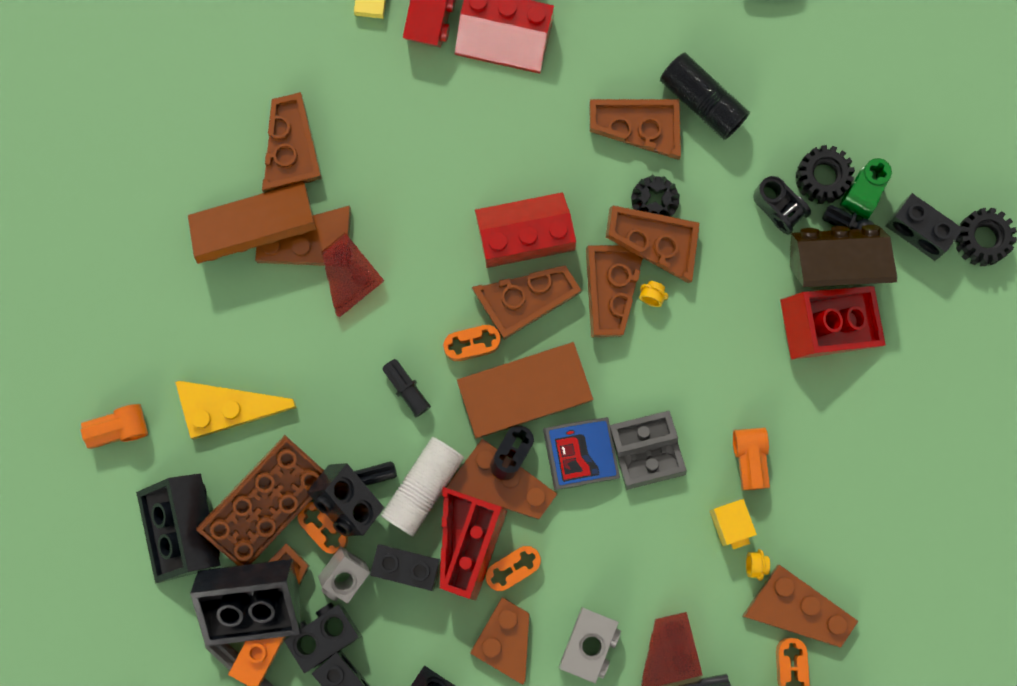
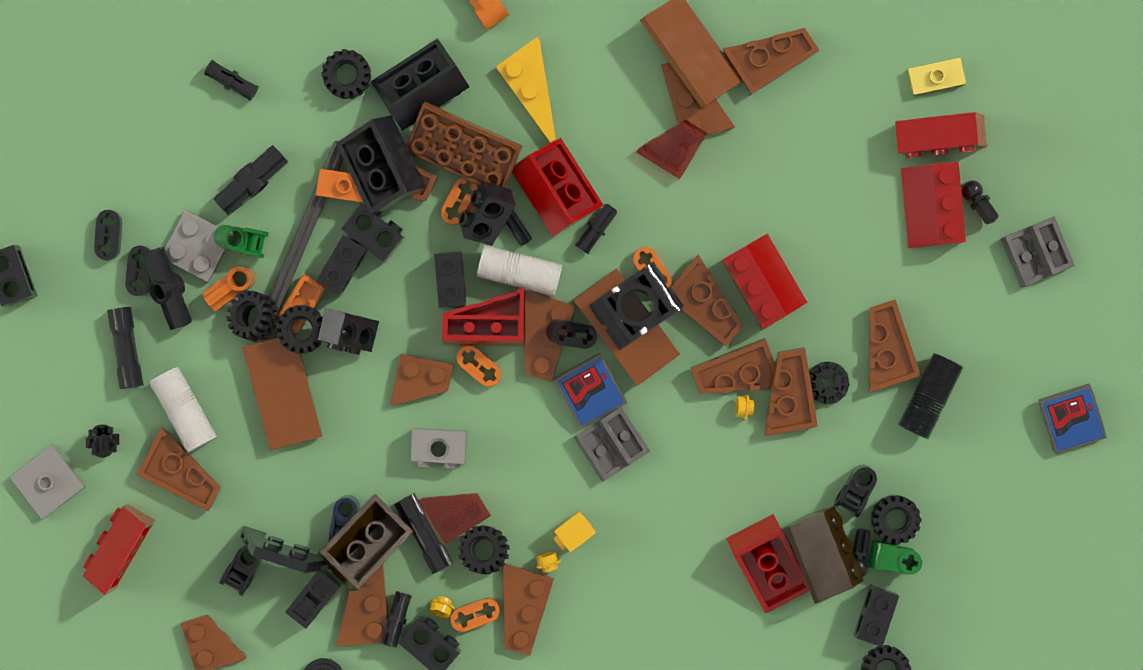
camera: 75 degrees right, 10 degrees up
light grey brick [318,546,370,604] -> none
orange piece [733,427,770,491] -> none
none -> black tyre [321,49,371,99]
none -> black tyre [458,525,510,574]
none -> red slope [512,138,603,236]
none -> black piece [588,261,684,350]

